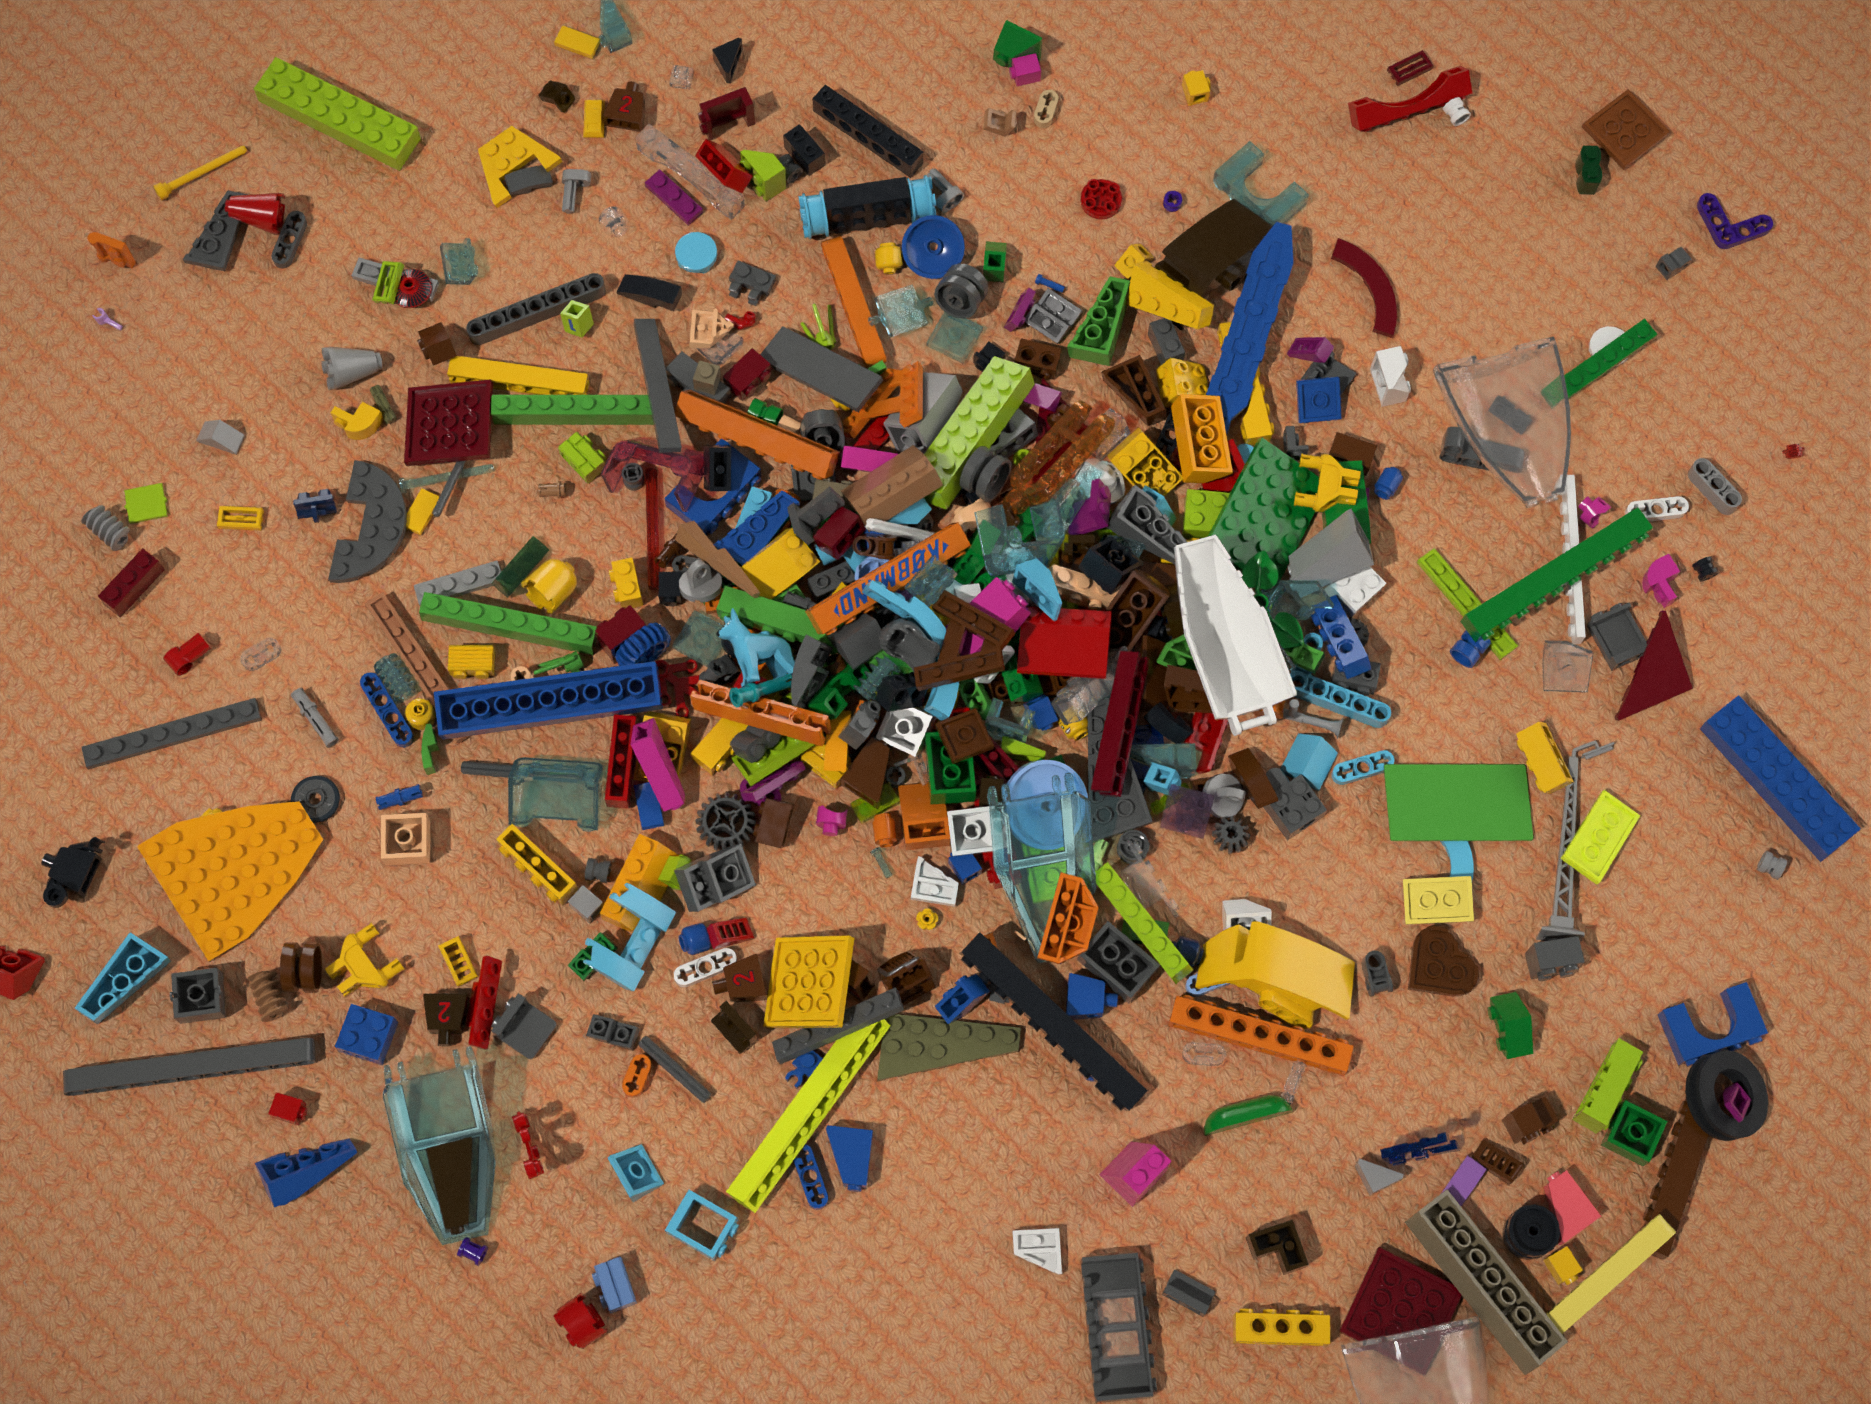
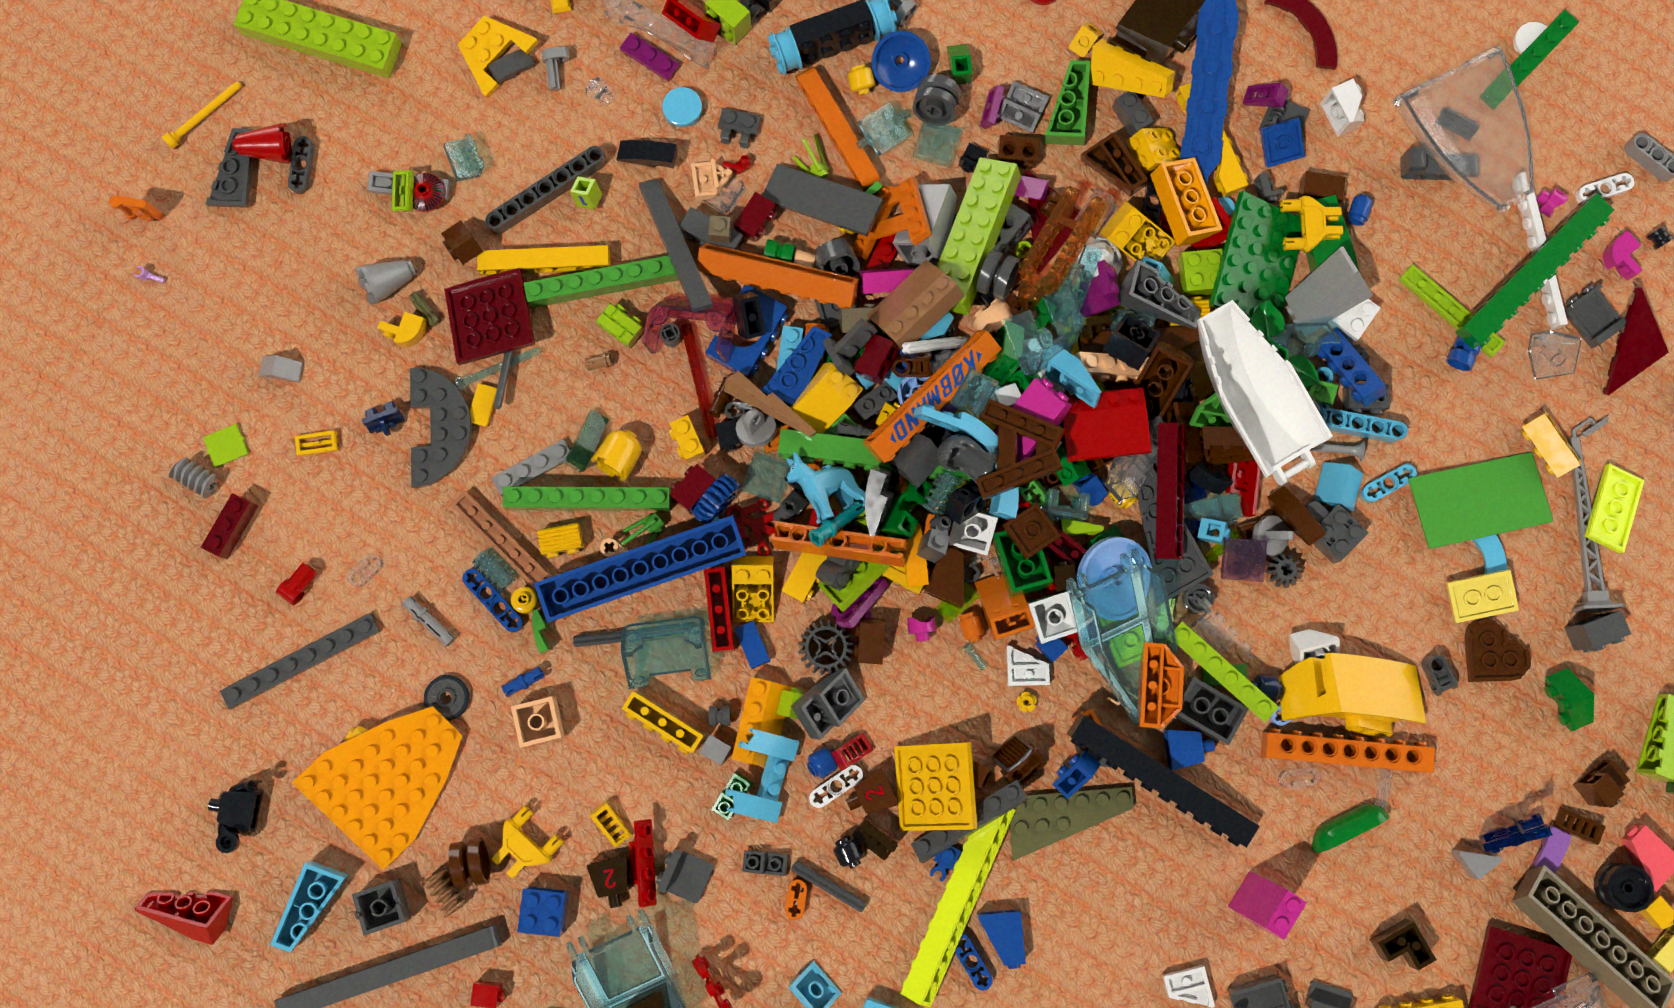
camera: 10 degrees left, 10 degrees up
dark pink slope [630,718,685,811] -> none
blue piece [1035,274,1065,293] -> none
none -> black head [833,835,864,869]

